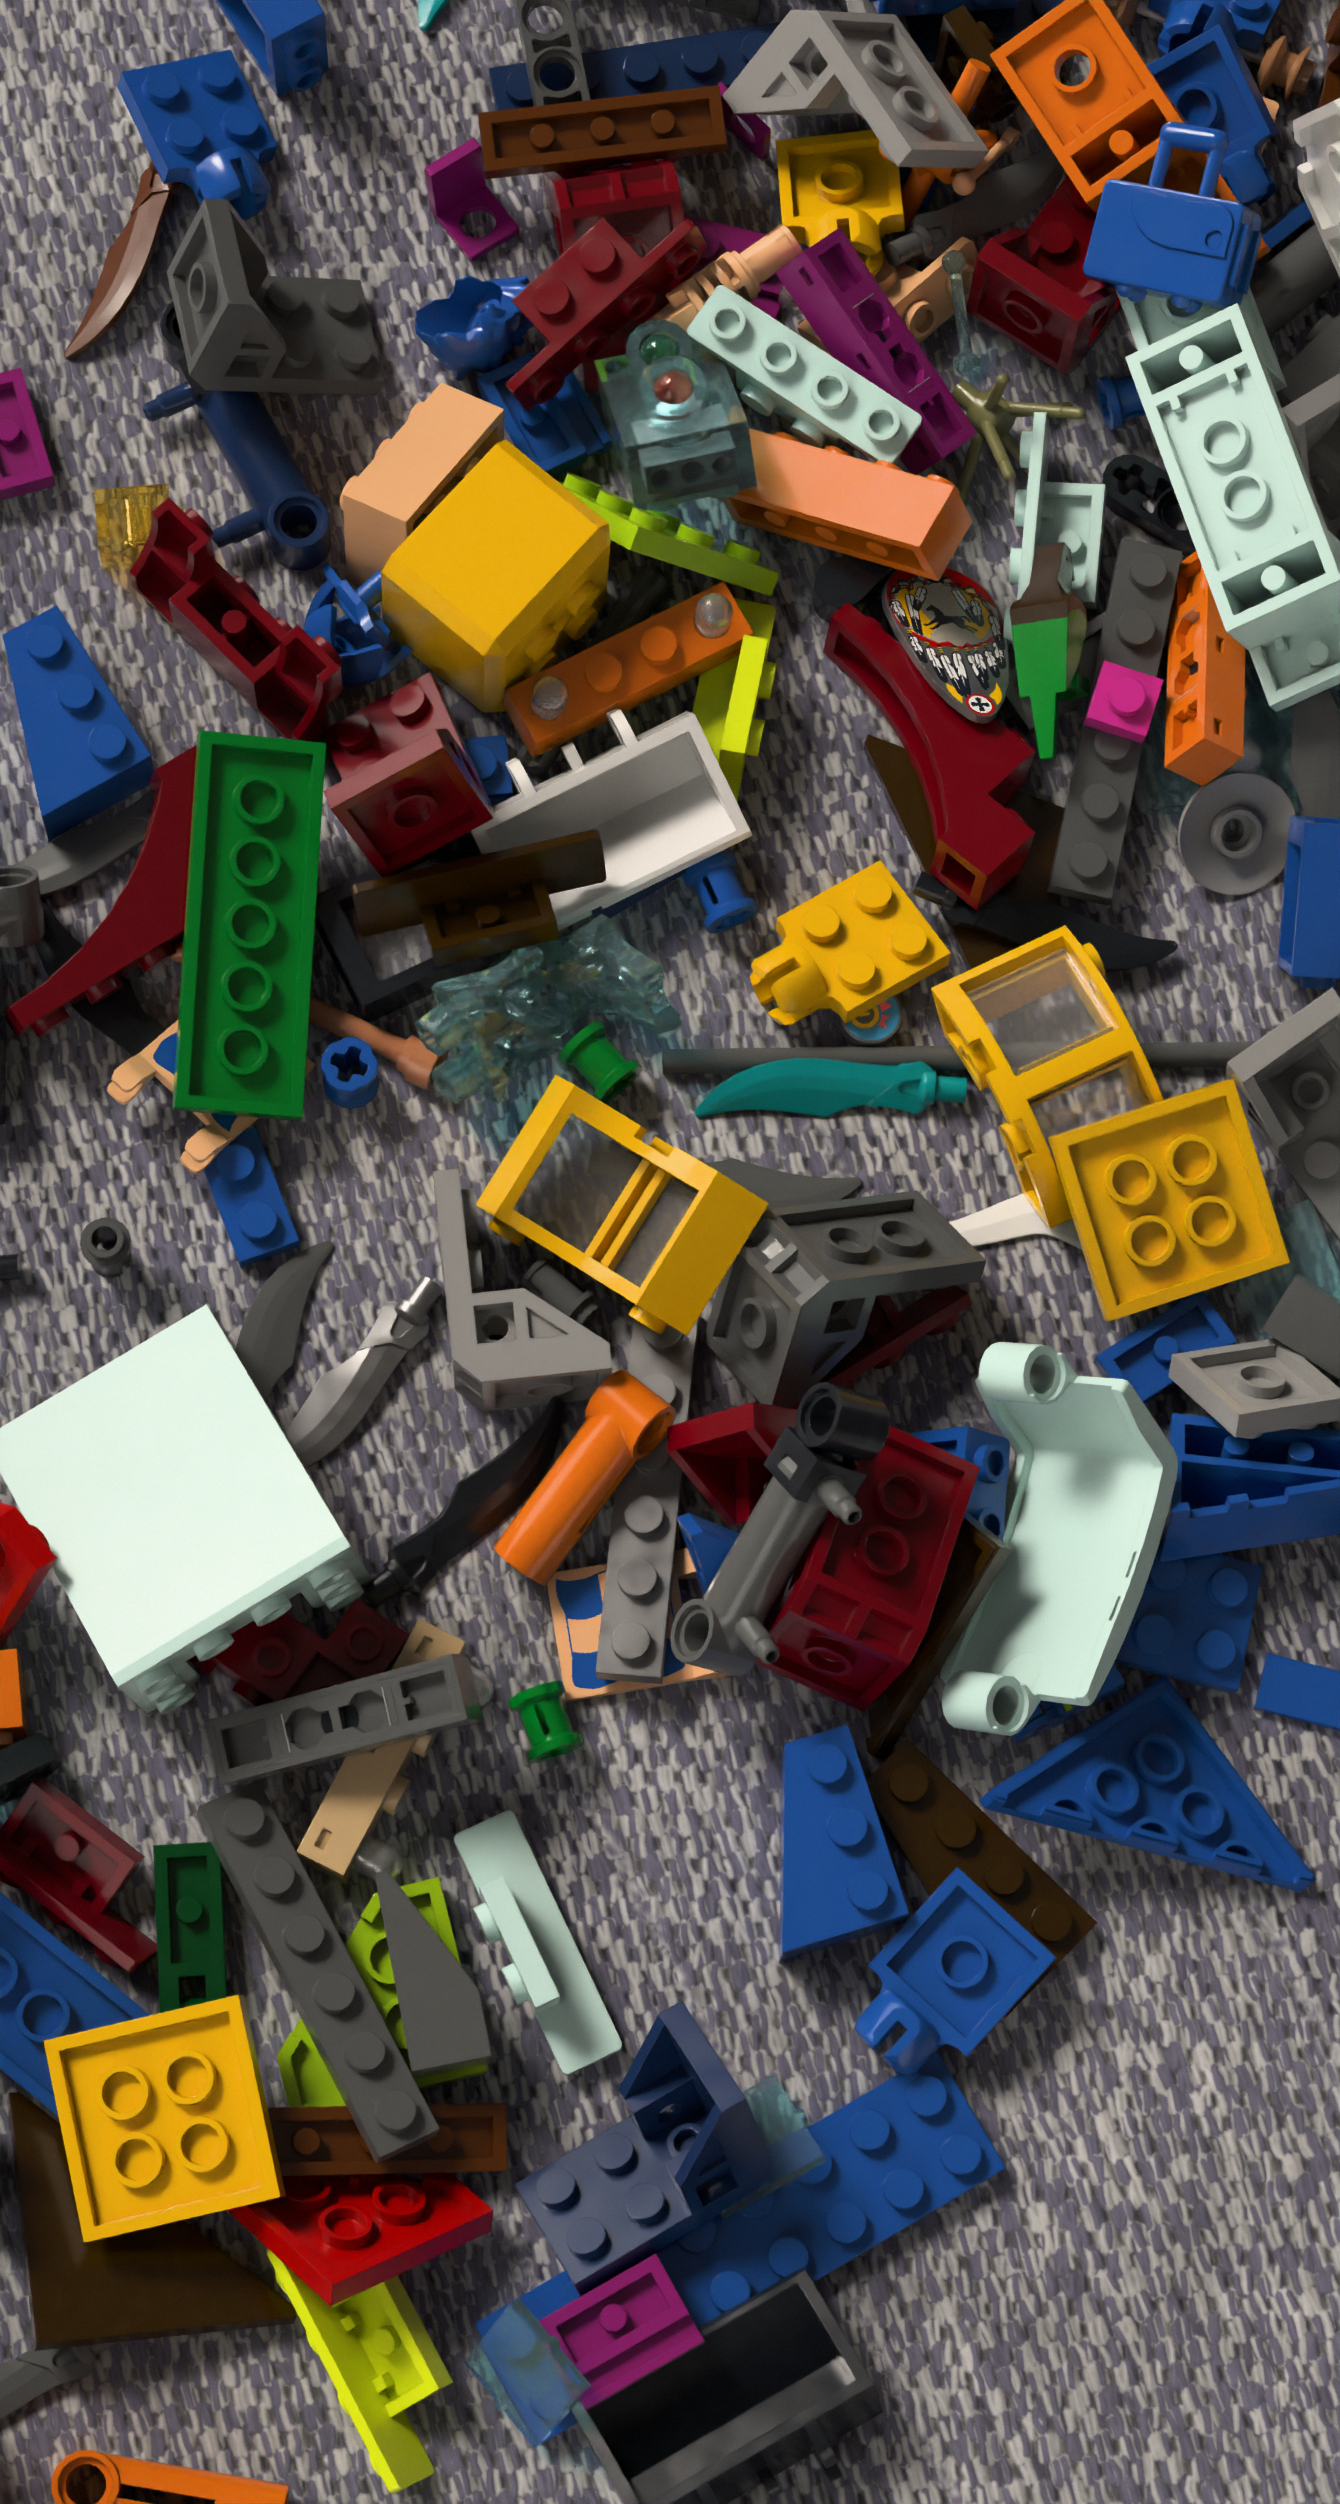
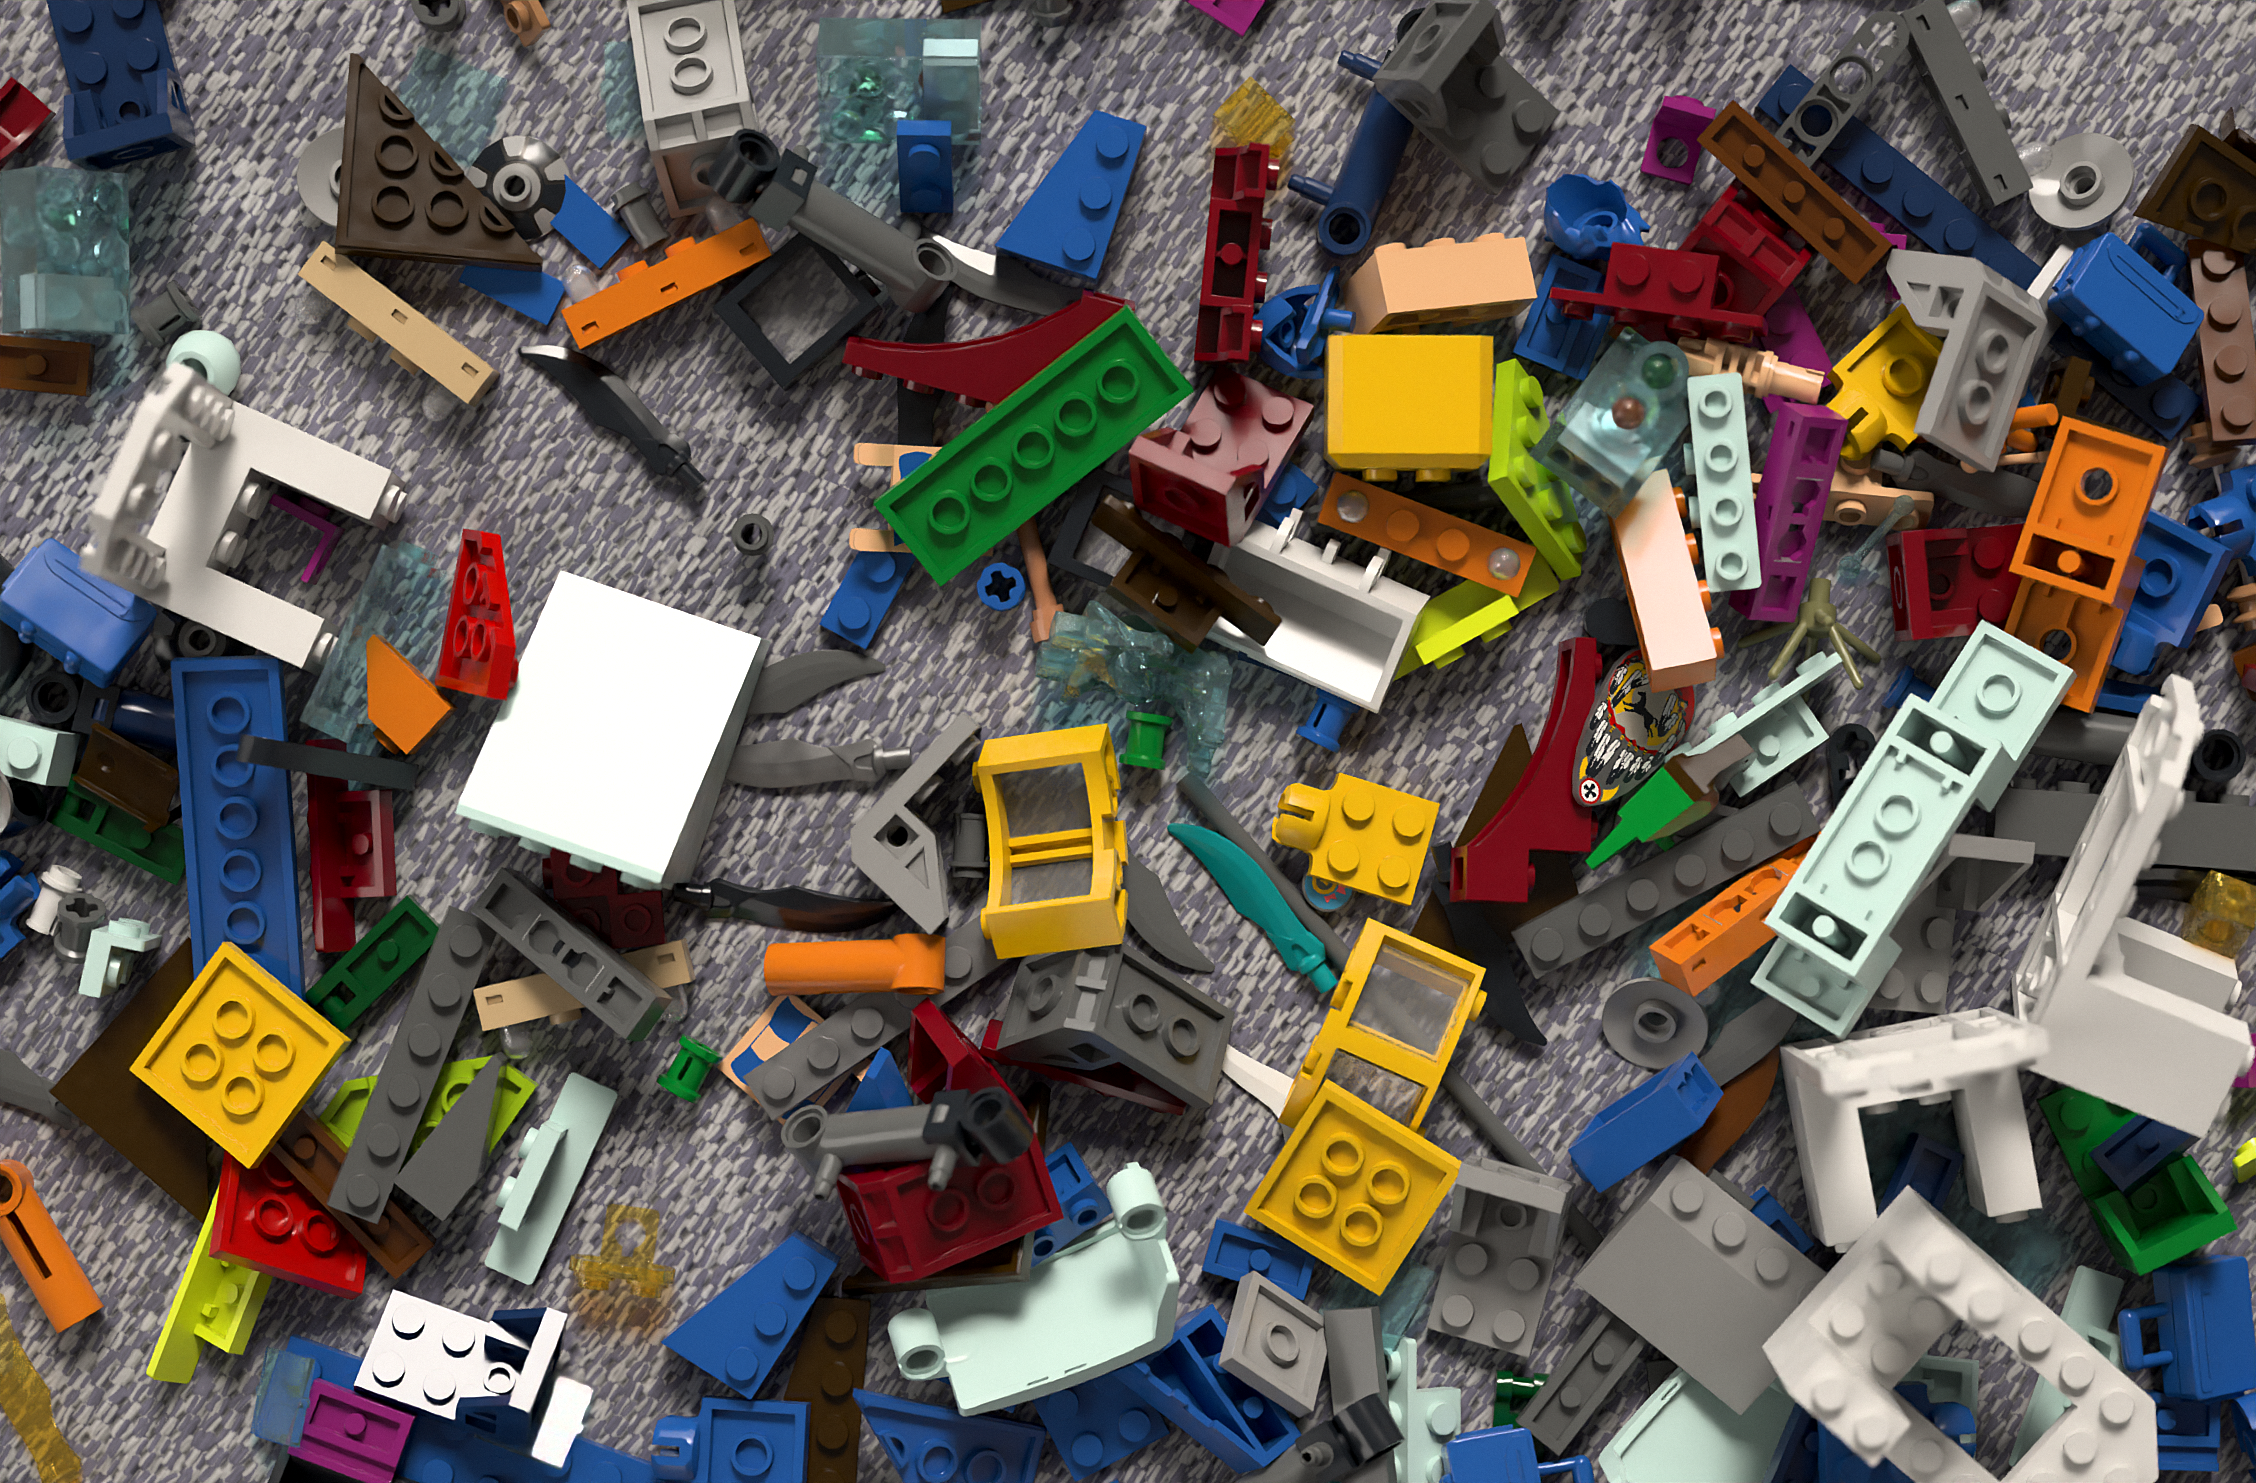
camera: 55 degrees right, 15 degrees up
blue piece [1083,122,1263,313] -> none
dark pink plate [1083,660,1164,744] -> none
none -> clear yellow bracket [569,1203,676,1298]

